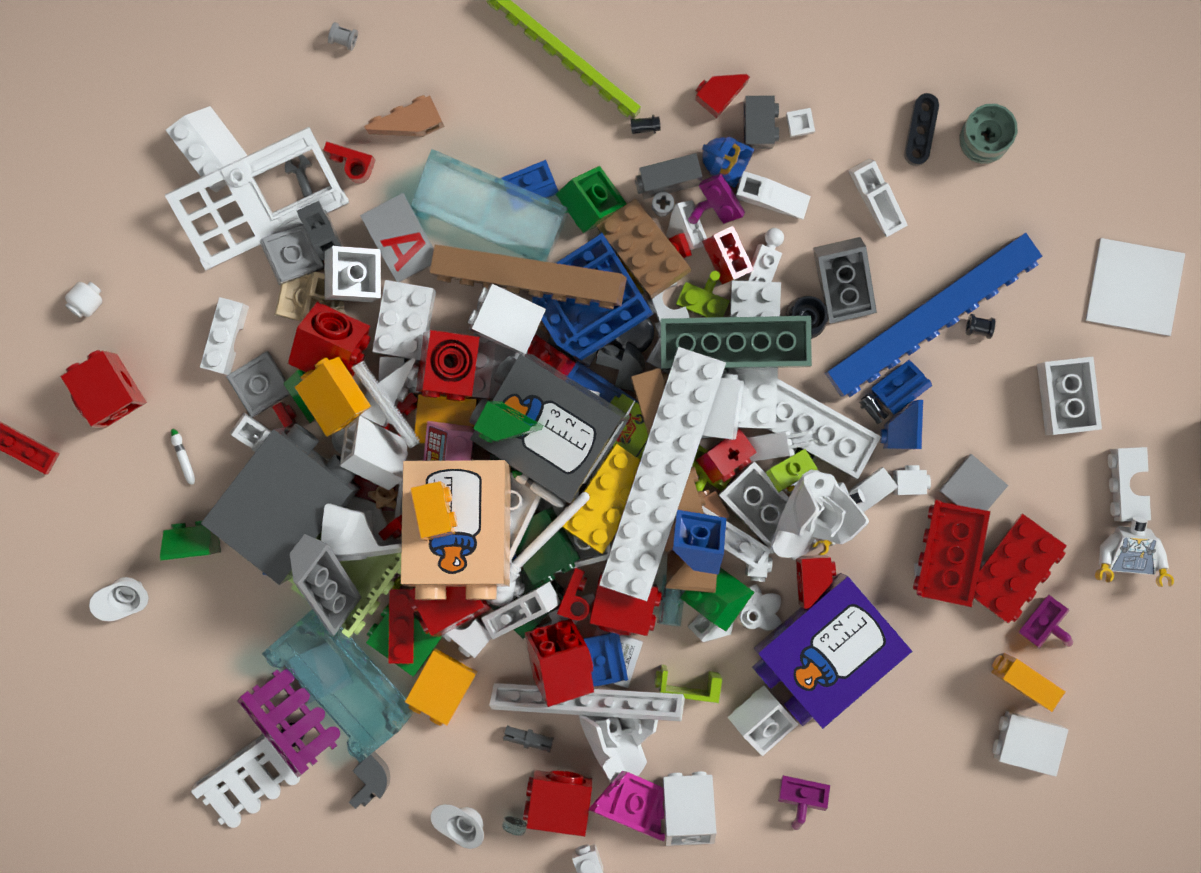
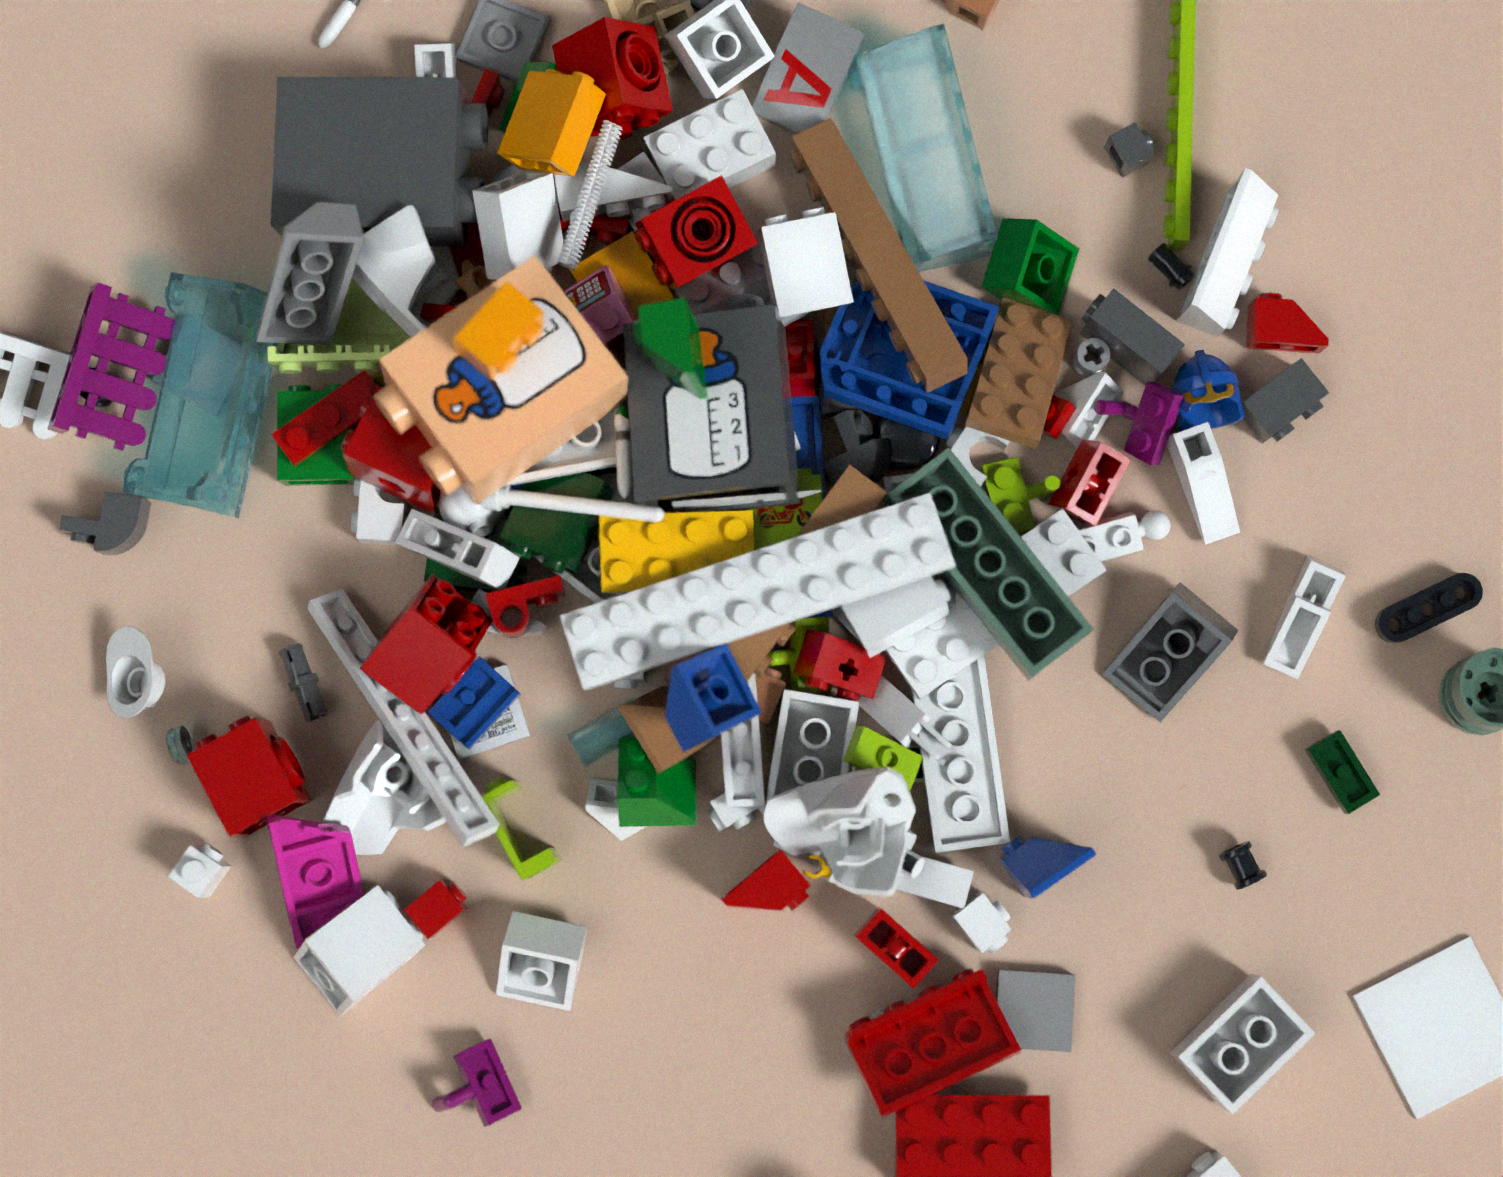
camera: 50 degrees right, 5 degrees down
white piece [89,577,149,621] -> none
green slope [160,521,221,561] -> none
light orange brick [405,648,478,726] -> none
blue plate [501,160,558,211] -> none
red brick [590,572,662,636] -> none
white plate [740,584,781,631] -> none
dark purple brick [752,573,913,729] -> none
white plate [786,108,815,138] -> none
black piece [786,296,828,339] -> none
blue brick [824,233,1043,397] -> none
black pin [859,393,889,424] -> none
blue plate [871,359,932,415] -> none
none -> red brick [404,879,468,939]
none -> red brick [854,907,939,989]
none -> dark grey plate [1104,122,1154,178]
none -> white slope [1177,168,1279,338]
none -> dark green plate [1305,730,1380,814]

